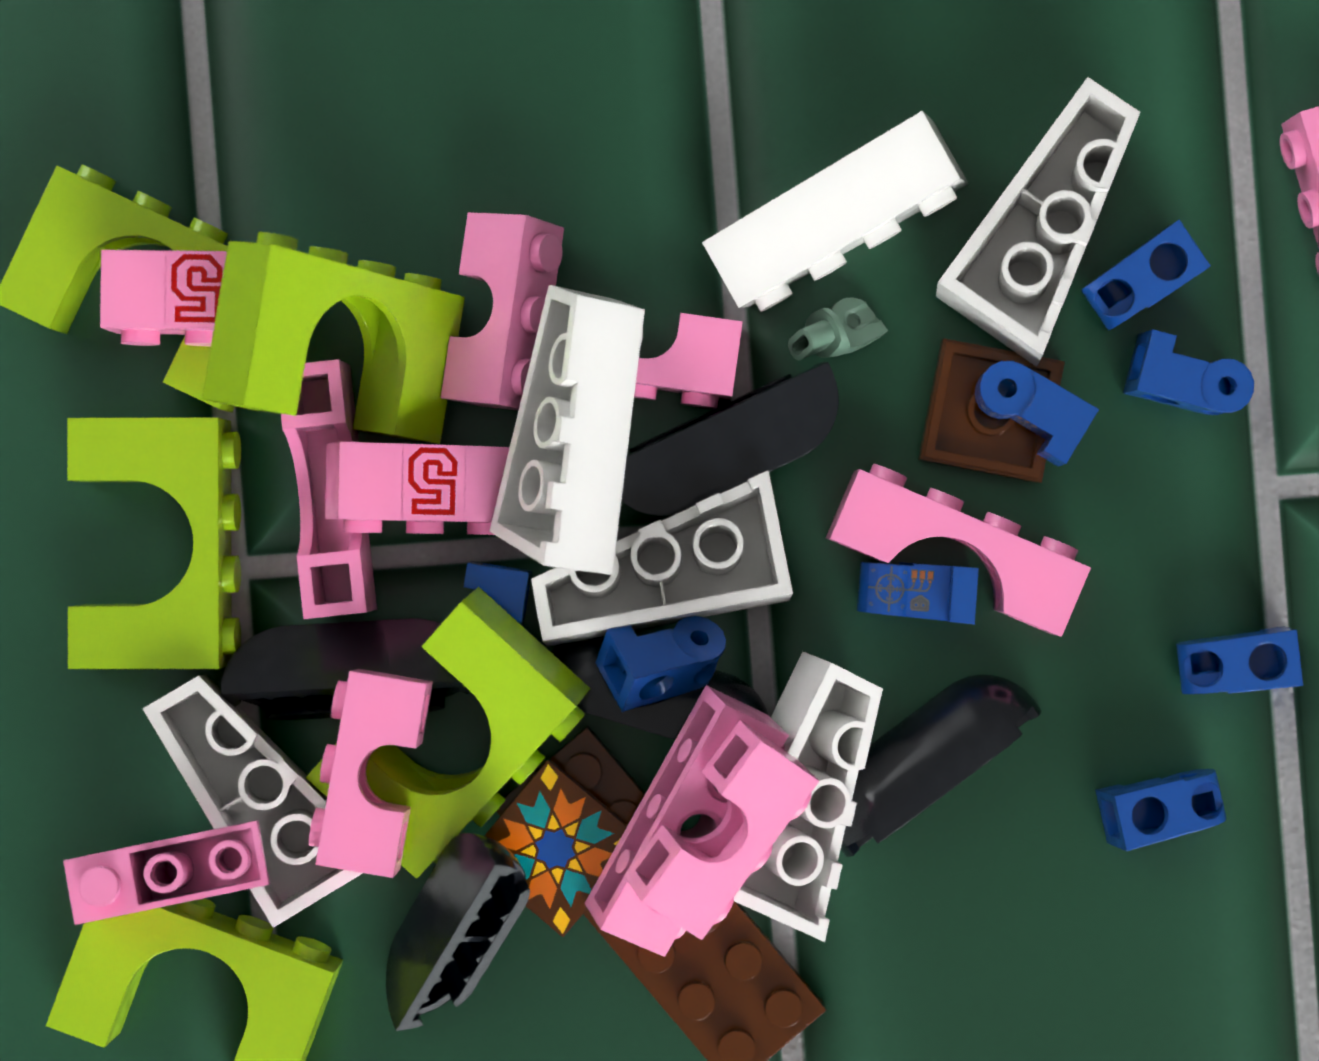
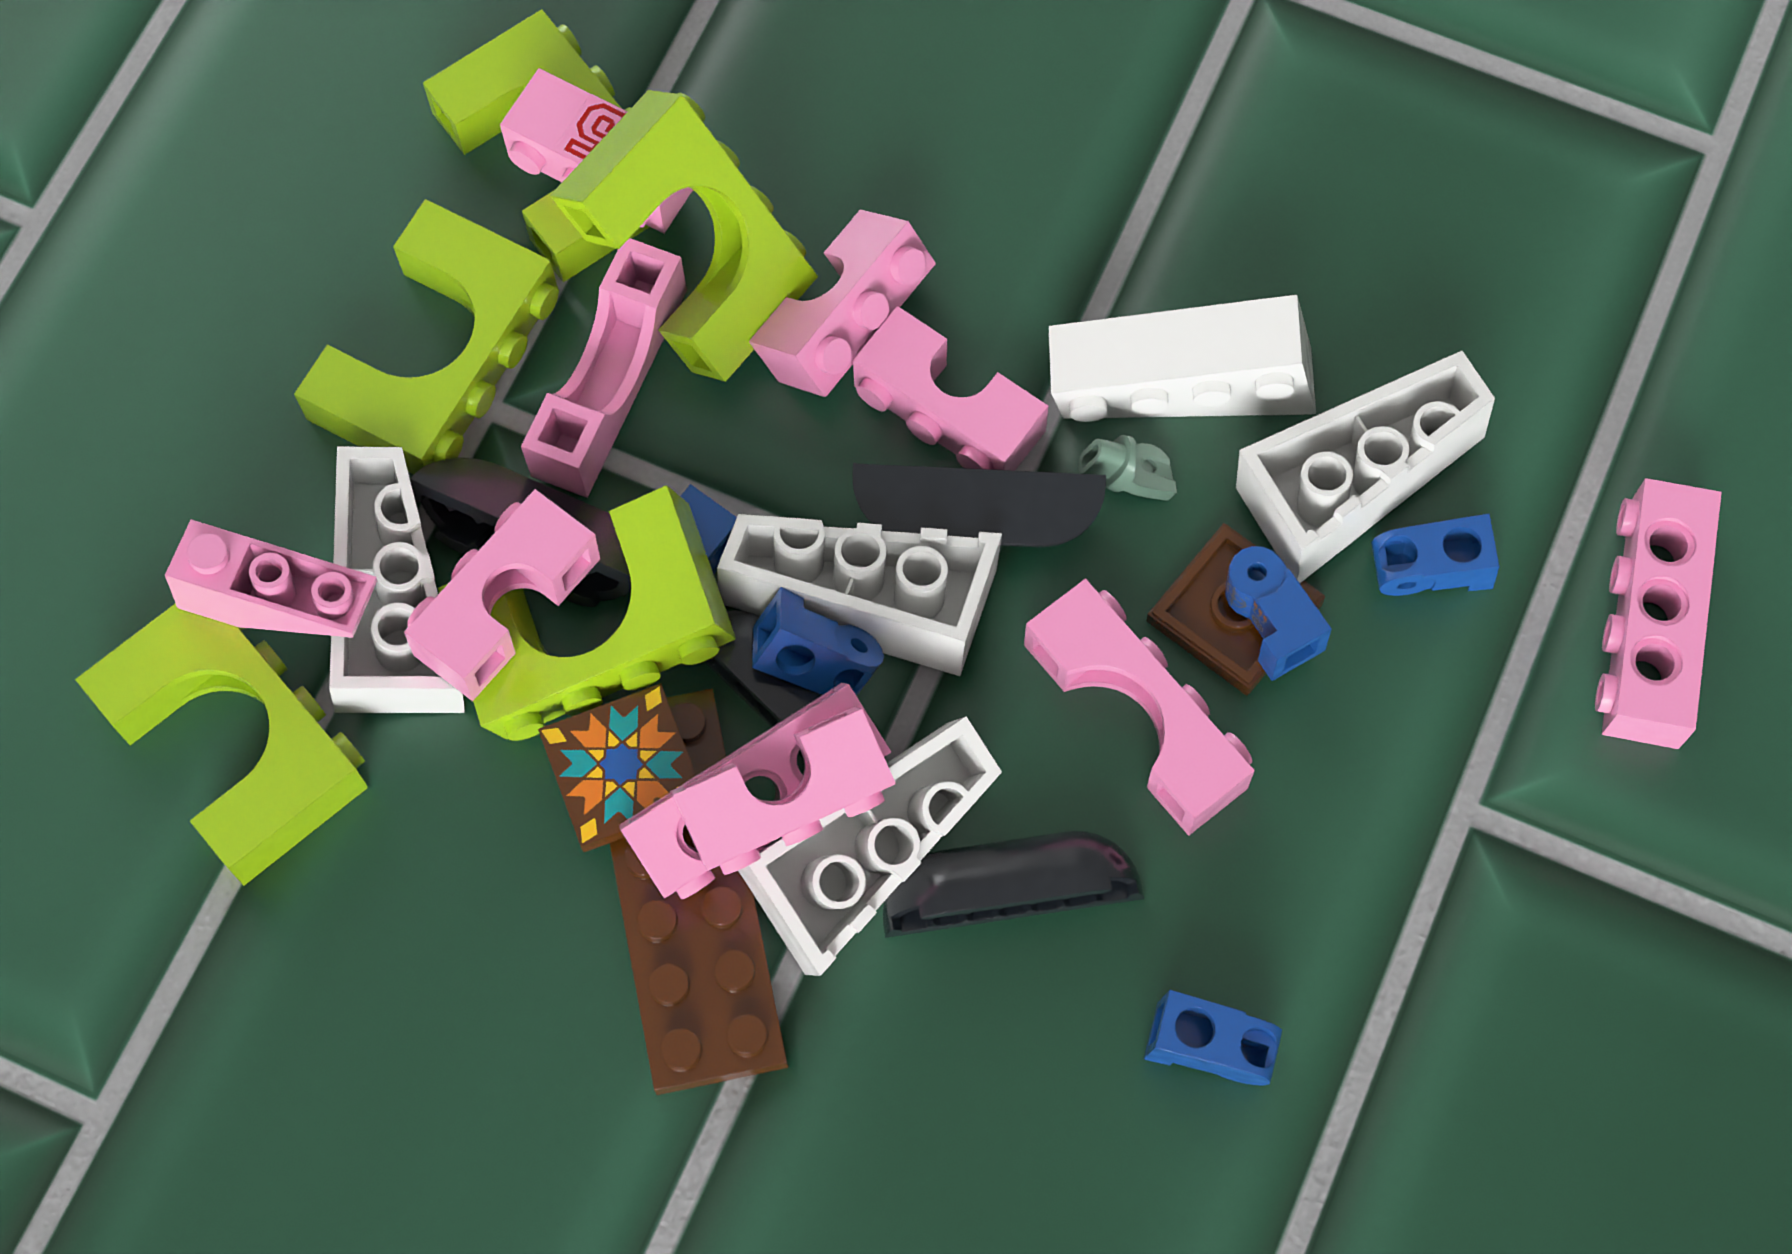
camera: 30 degrees right, 20 degrees down
bright pink brick [325,442,509,535] -> none
black brick [386,833,530,1031] -> none
white wedge [489,284,645,575] -> none
blue leg [857,562,979,625] -> none
blue leg [1123,329,1254,415] -> none
blue leg [1176,626,1303,694] -> none

